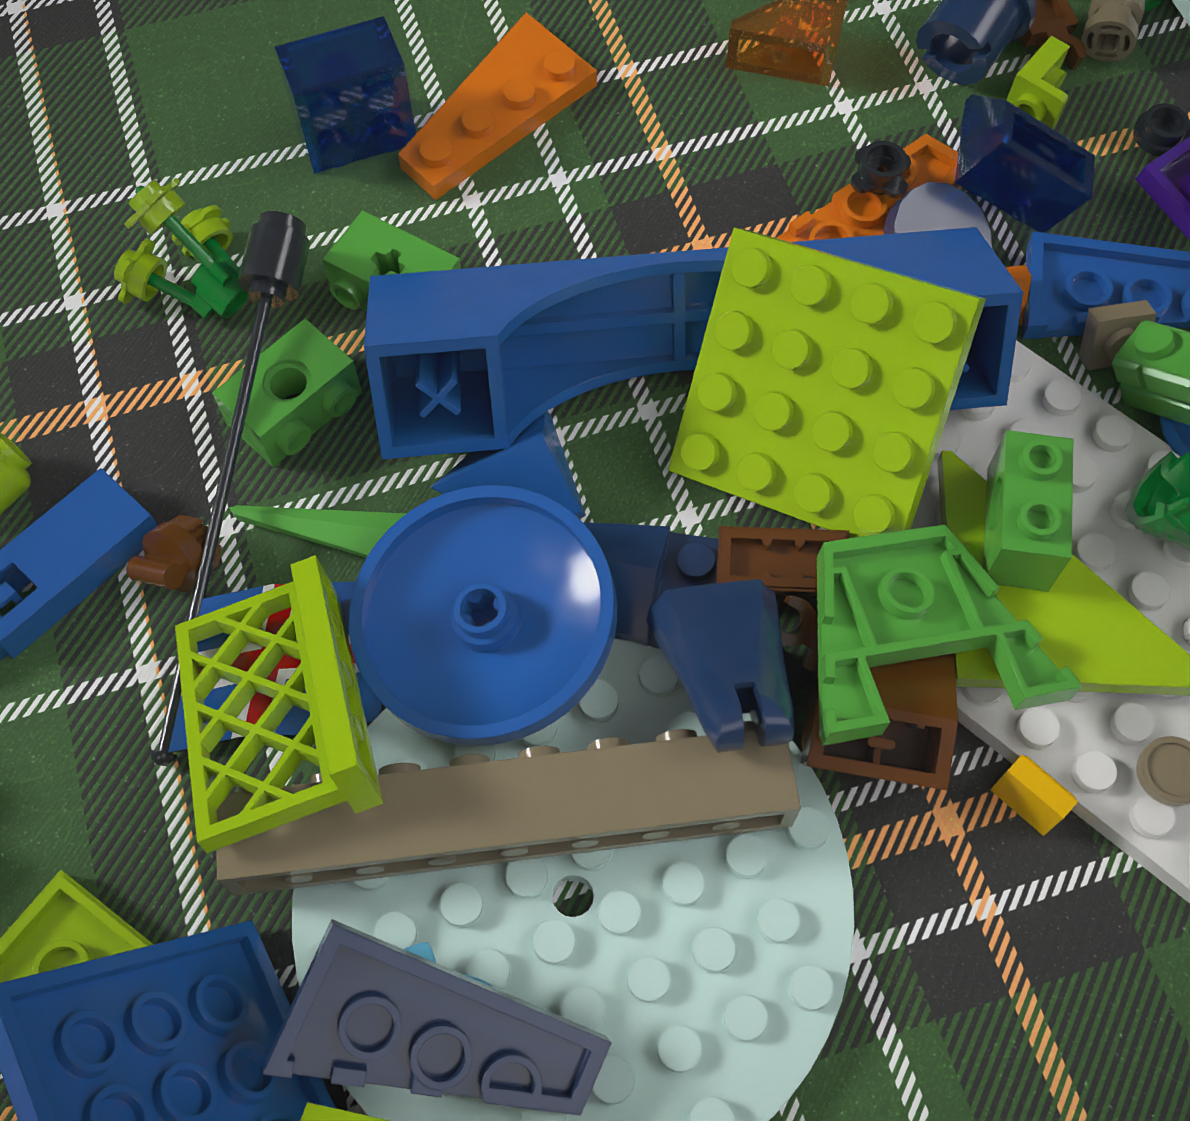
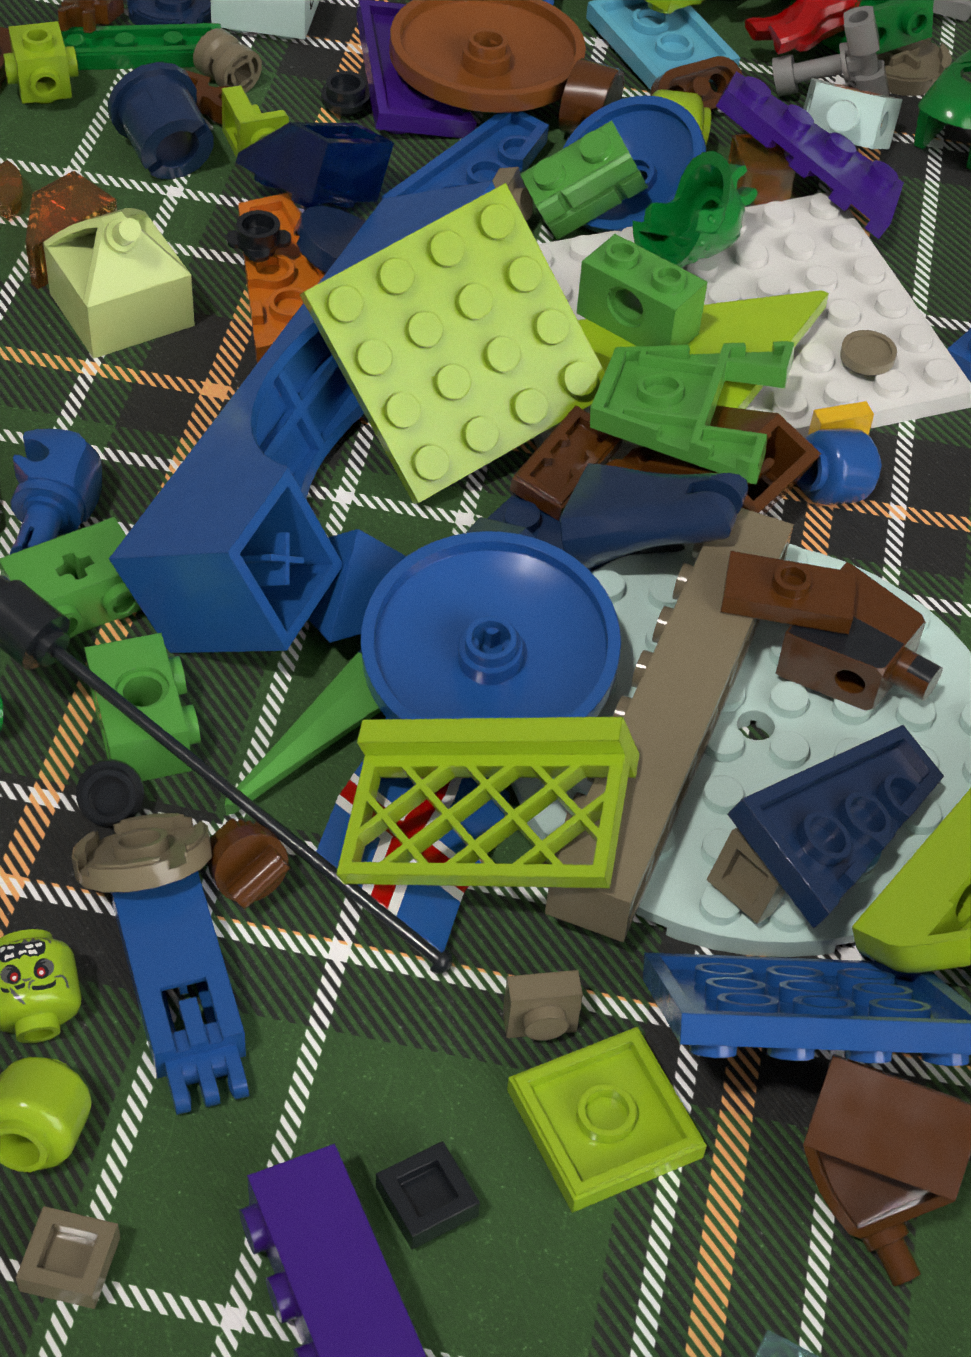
camera: 65 degrees left, 15 degrees down
none -> blue piece [10,429,102,554]
none -> yellowish green piece [43,208,195,359]
none -> dark tan tile [71,813,212,892]
none -> black plate [76,759,144,827]
none -> dark tan plate [503,970,583,1041]
none -> reddish brown plate [720,551,857,634]
none -> reddish brown torso [775,562,943,710]
none -> blue head [797,428,881,505]

